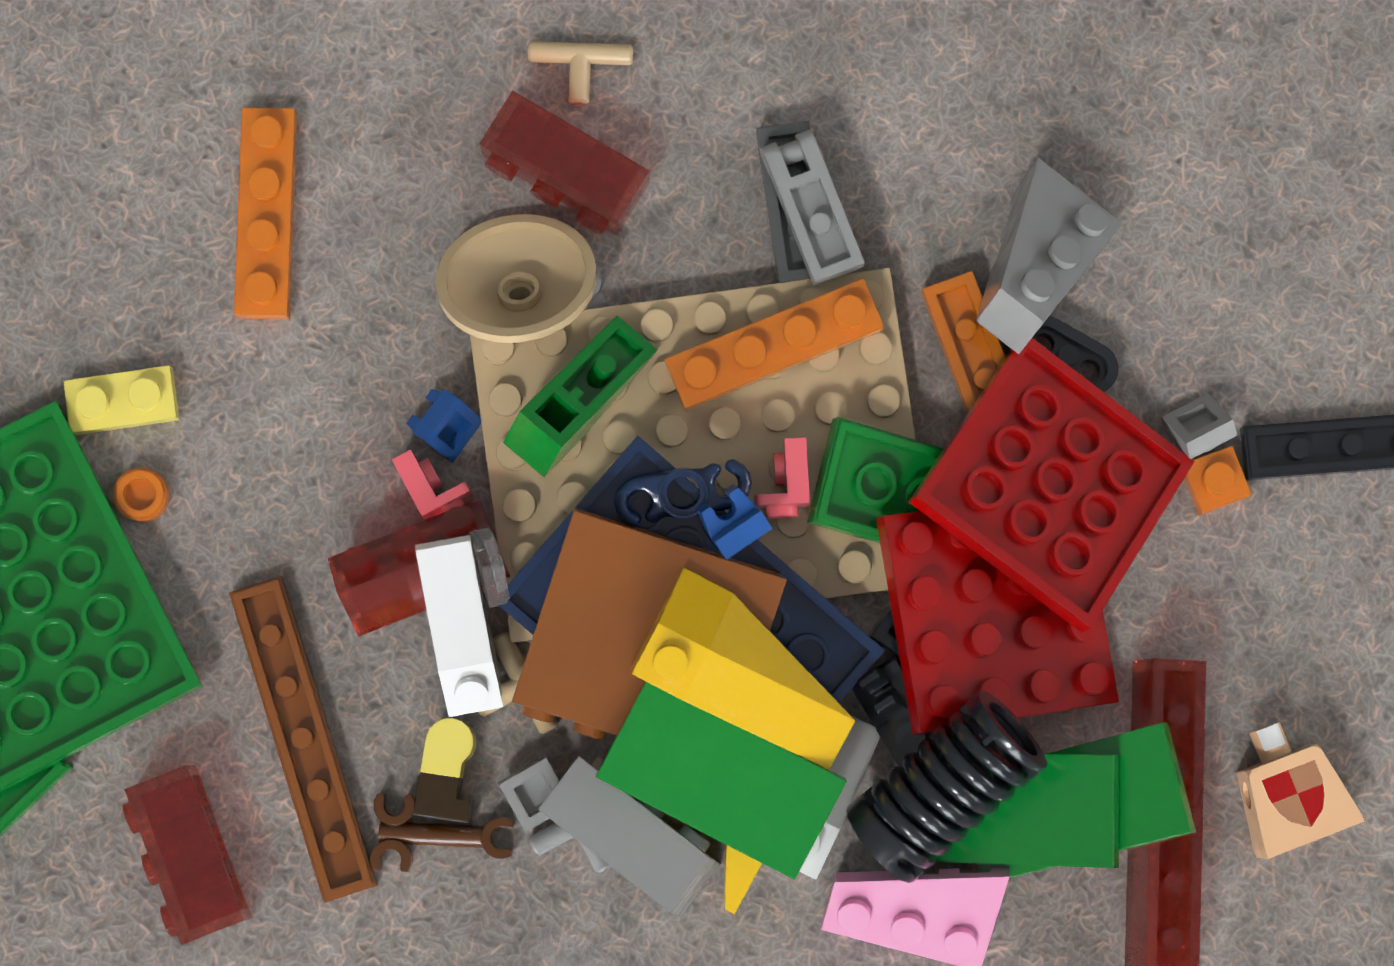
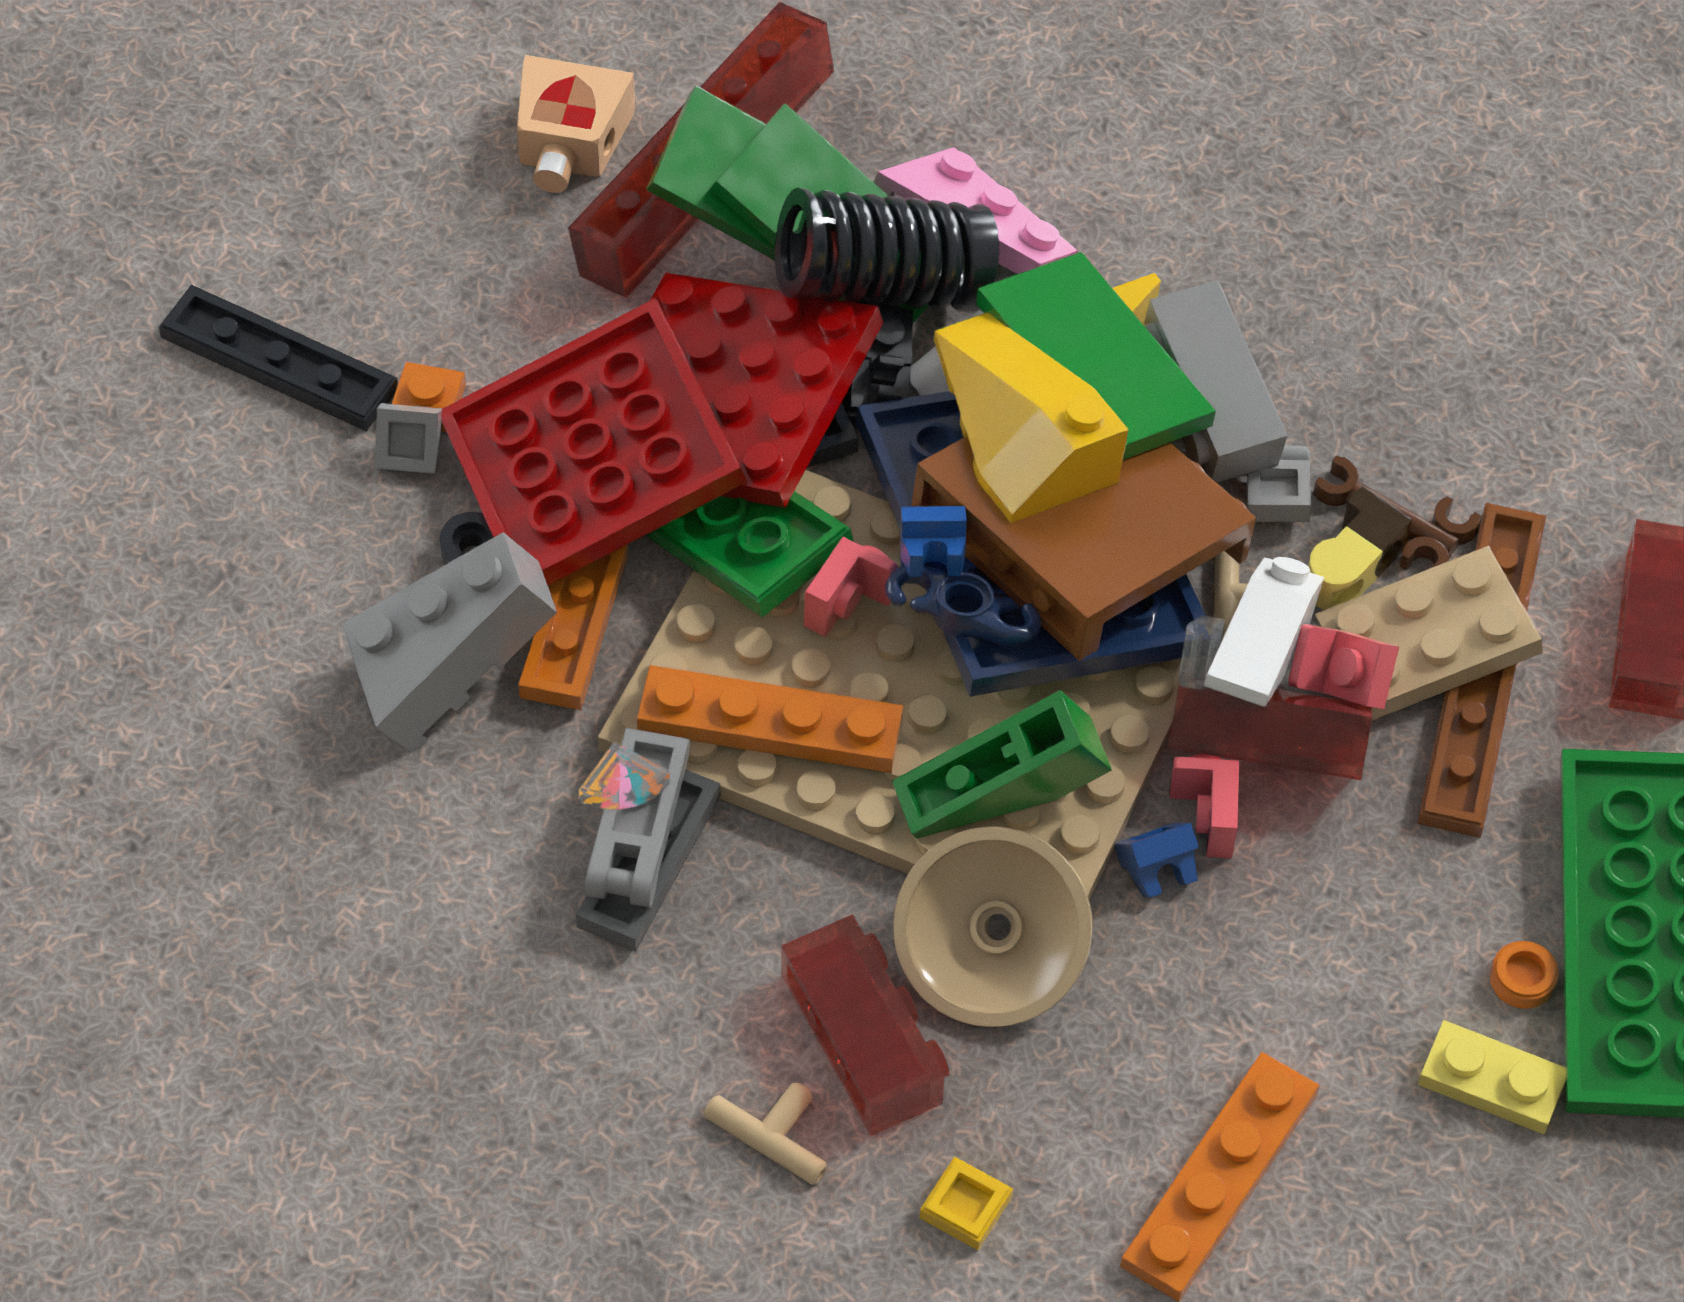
camera: 145 degrees left, 25 degrees down
none -> clear tile [578,742,670,810]
none -> yellow tile [919,1156,1013,1251]
none -> coral bracket [1288,624,1399,709]
none -> tan plate [1315,546,1543,722]

